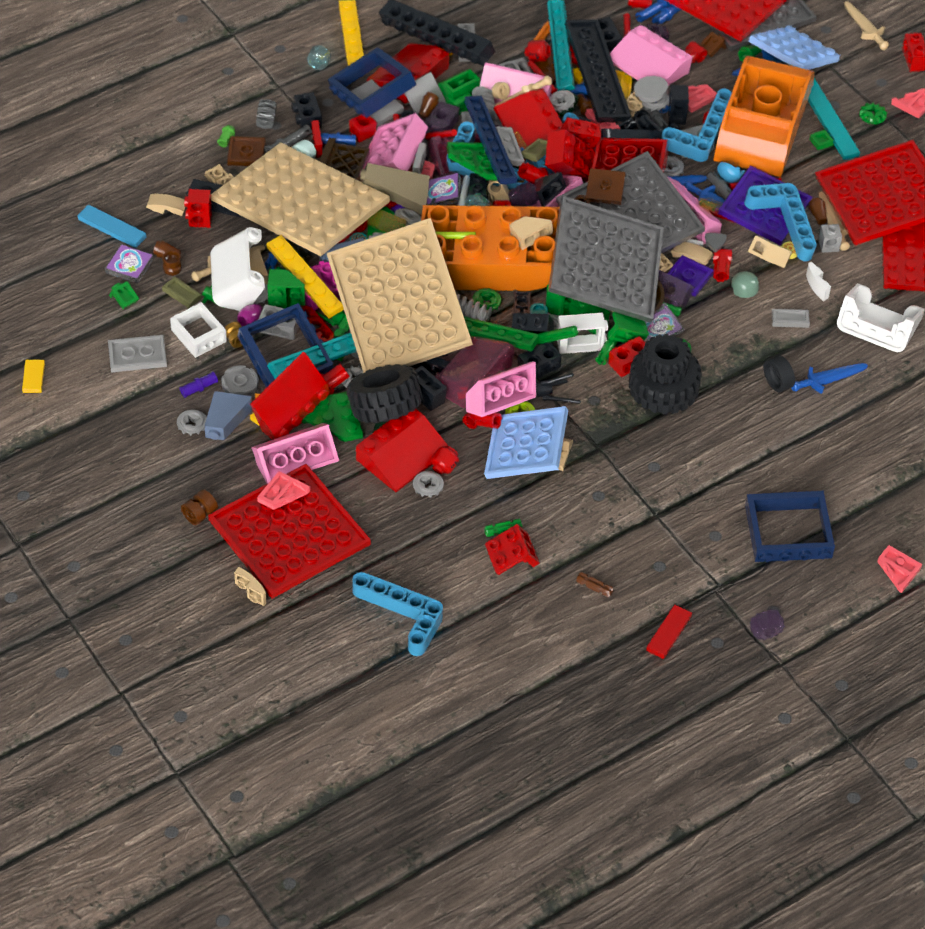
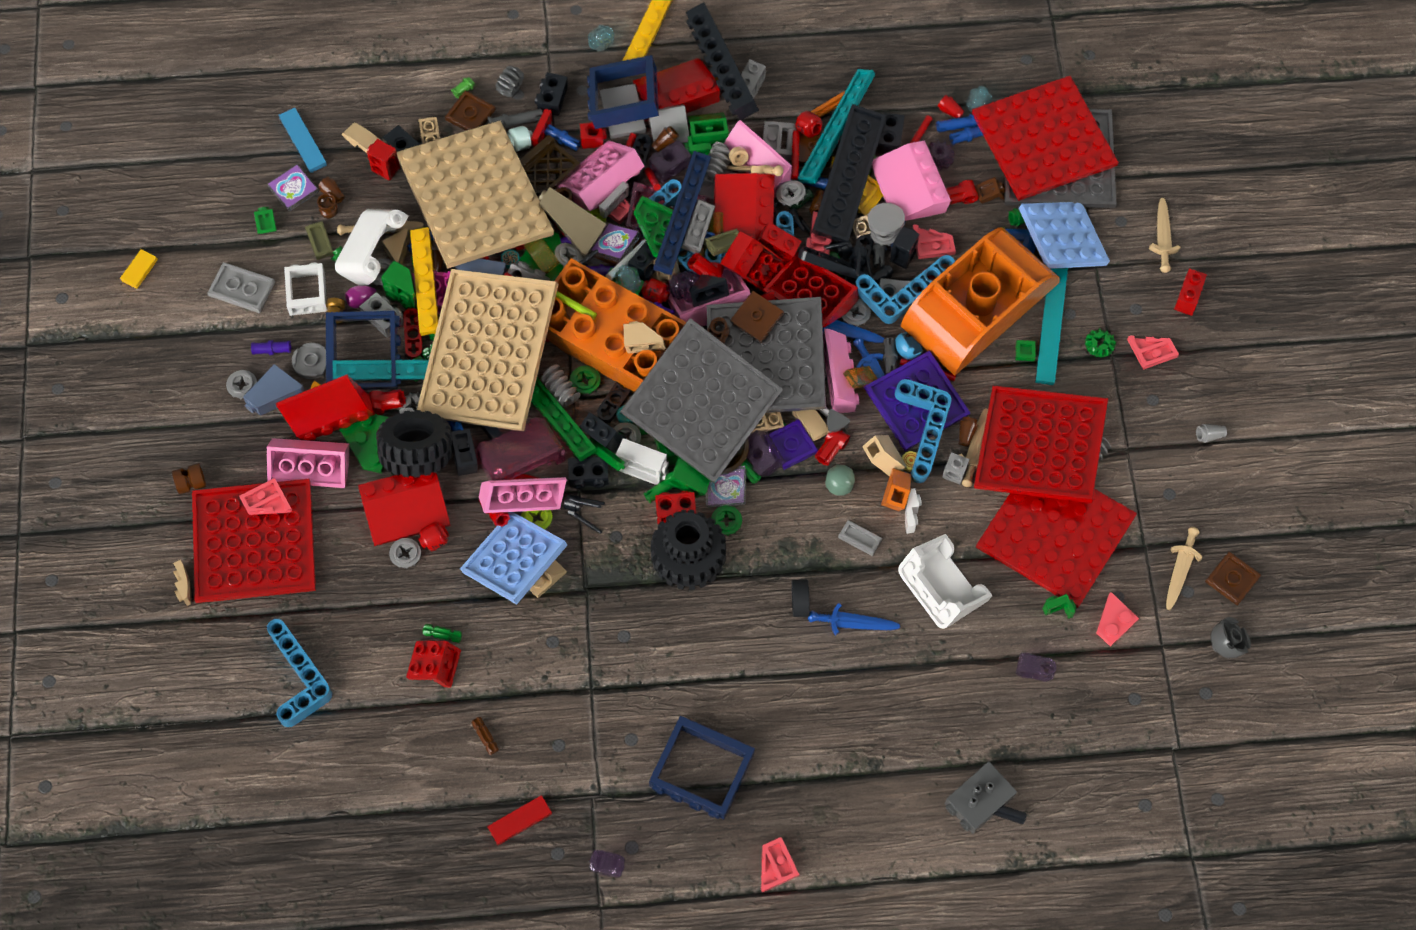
camera: 30 degrees right, 15 degrees up
none -> orange slope [881,468,911,511]

